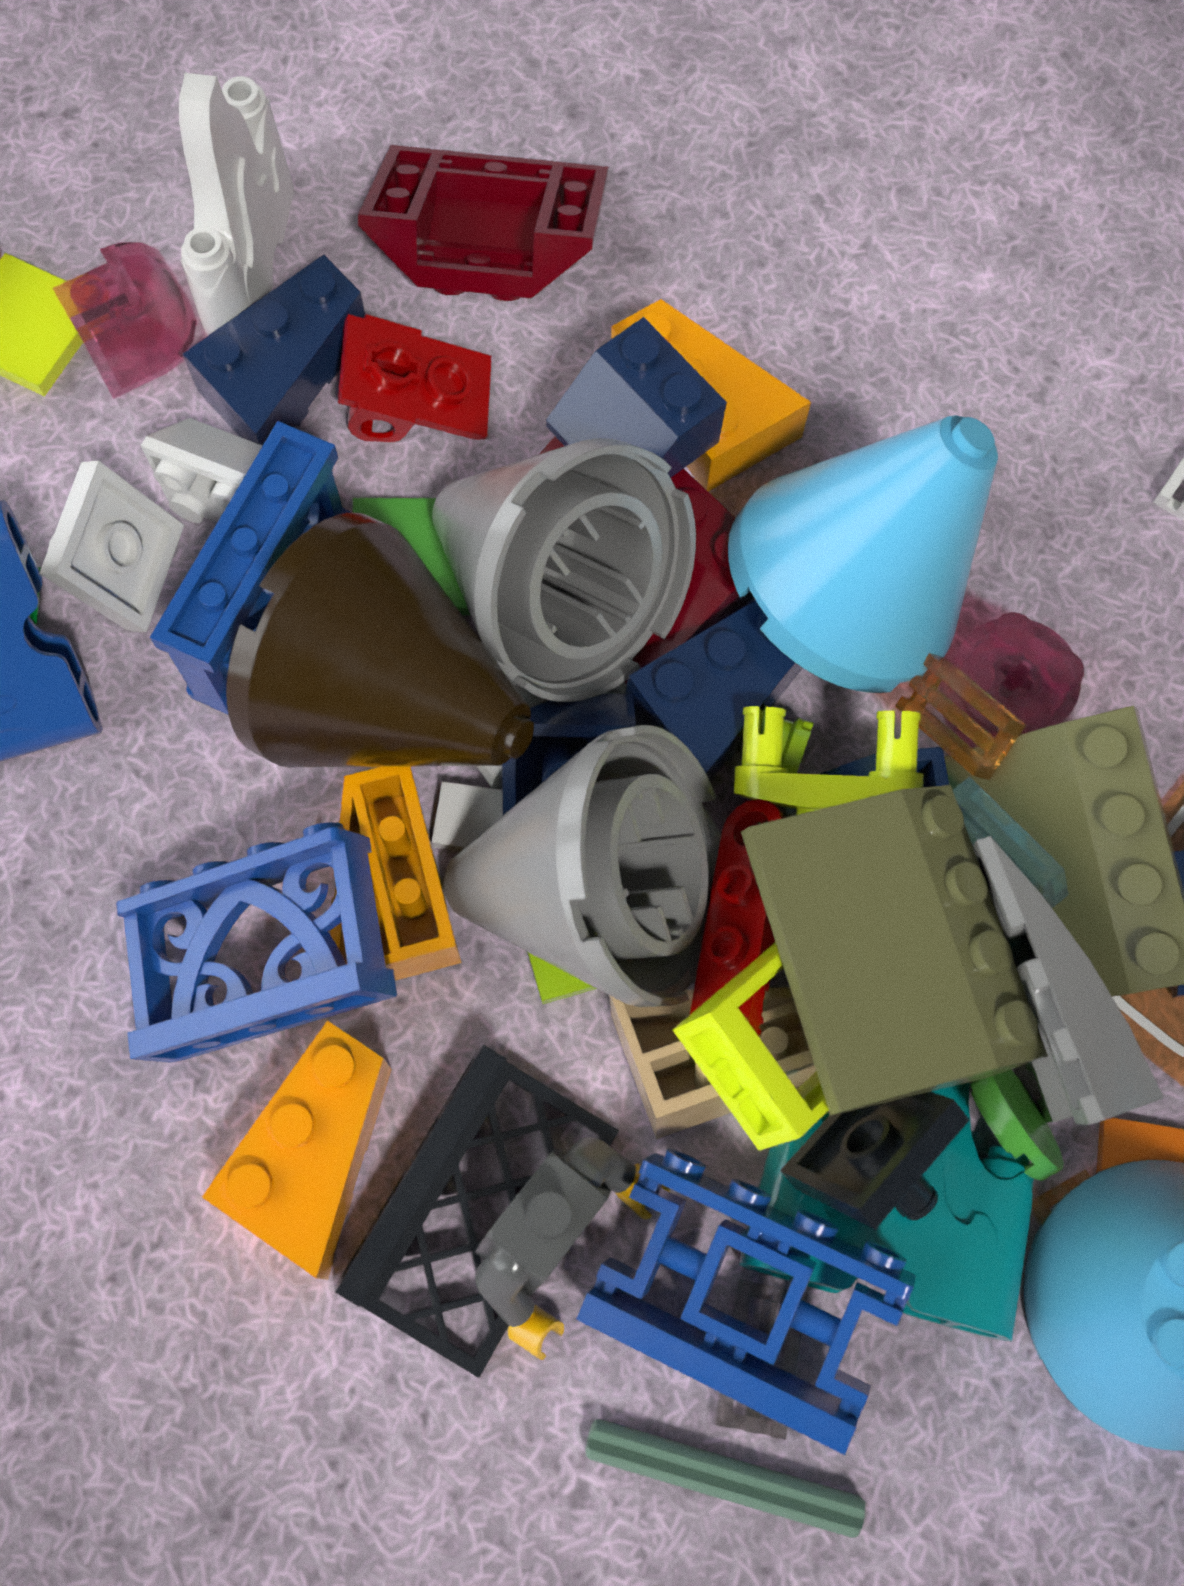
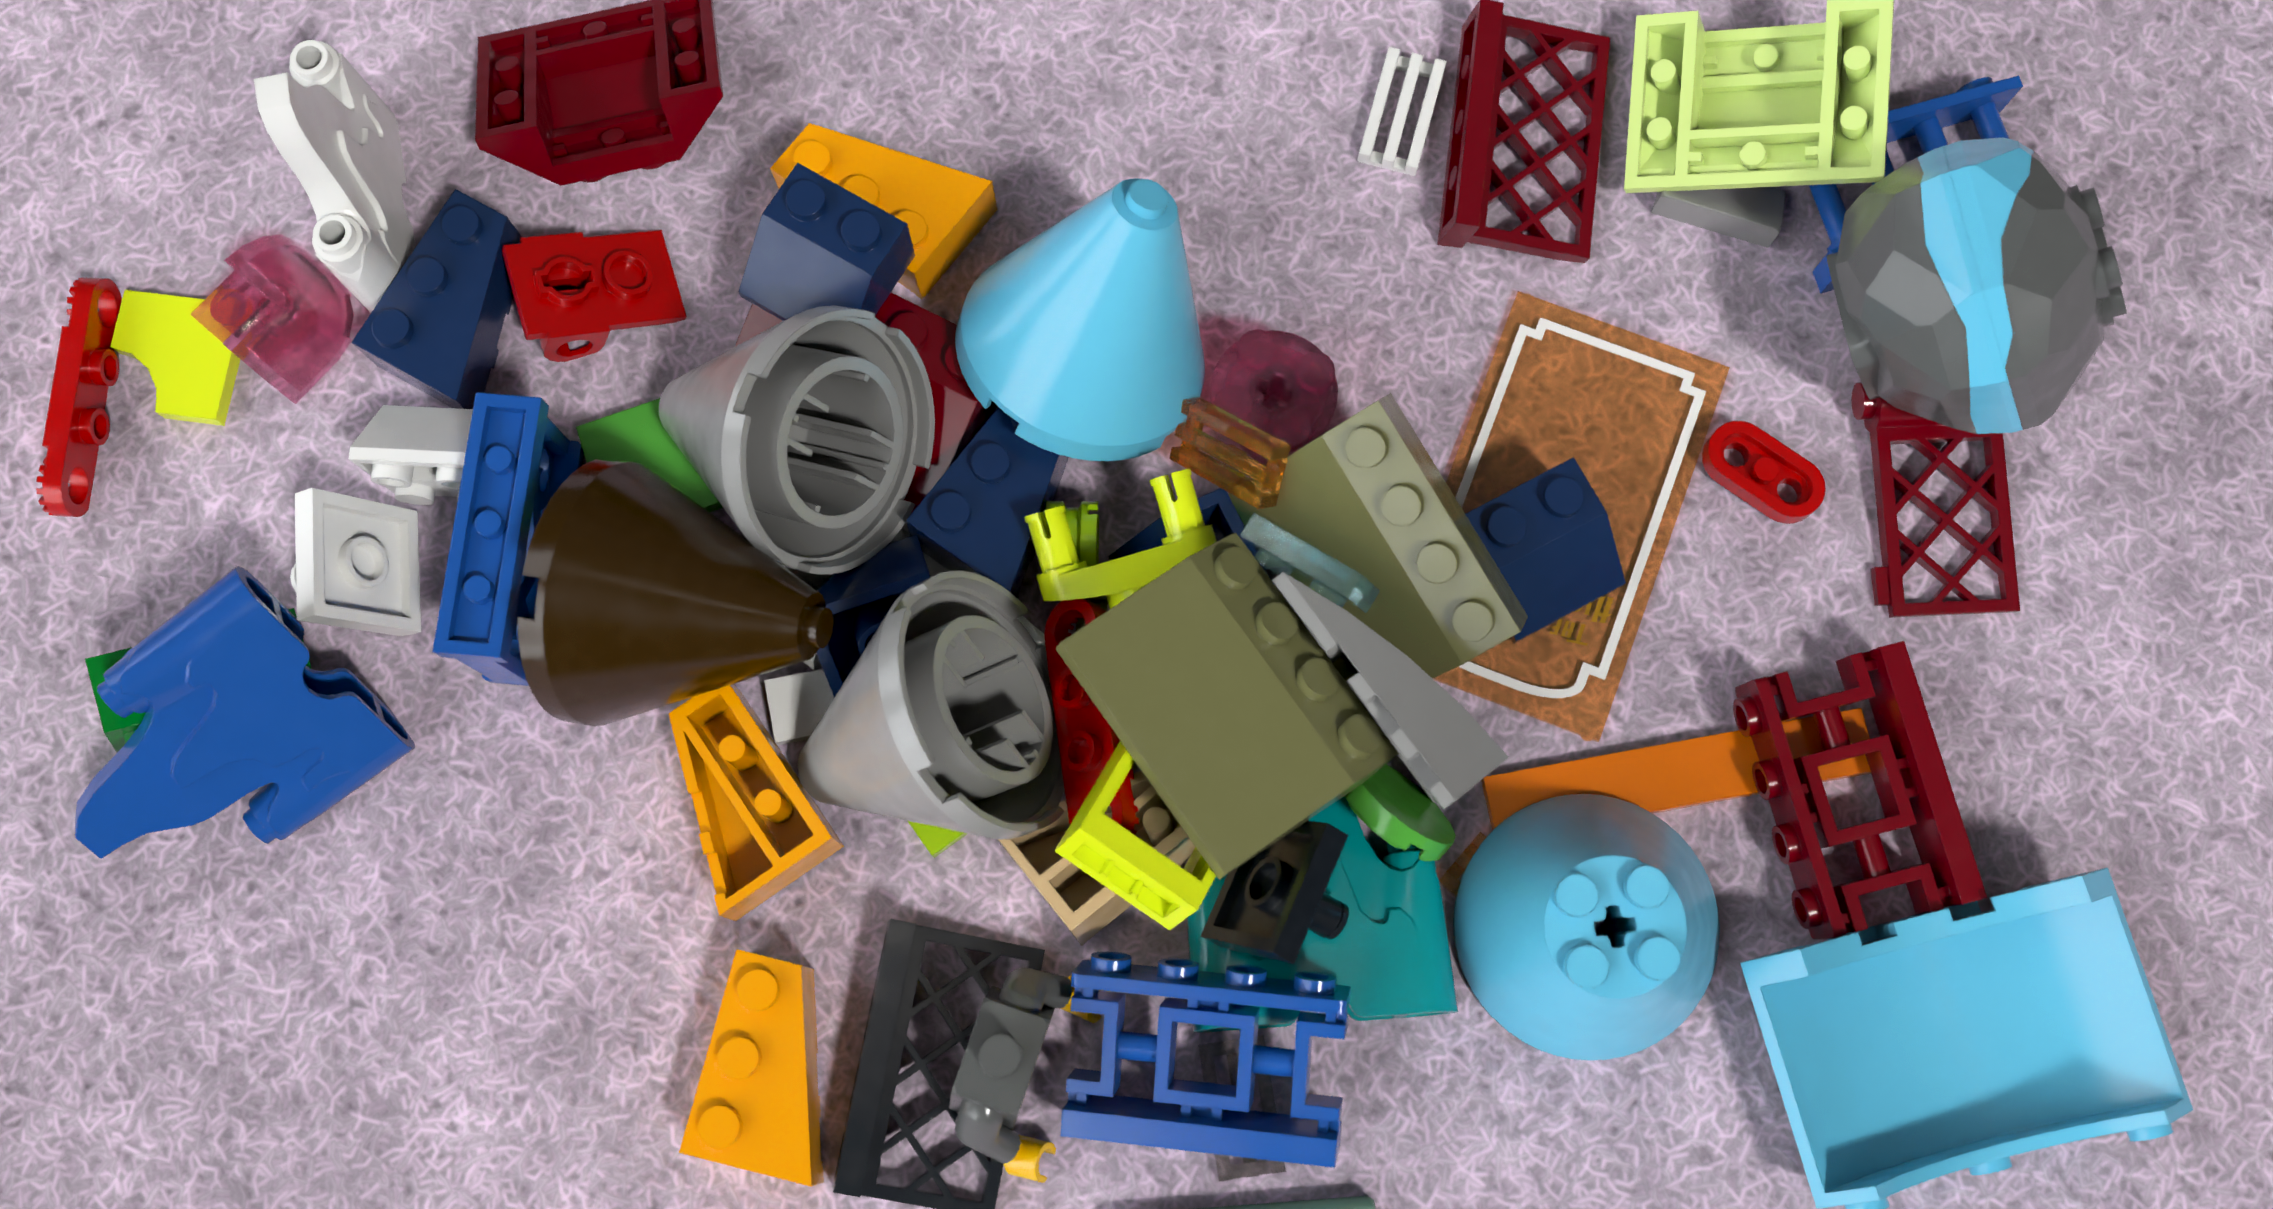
camera: 15 degrees left, 5 degrees up
fence [116,822,397,1063] -> none

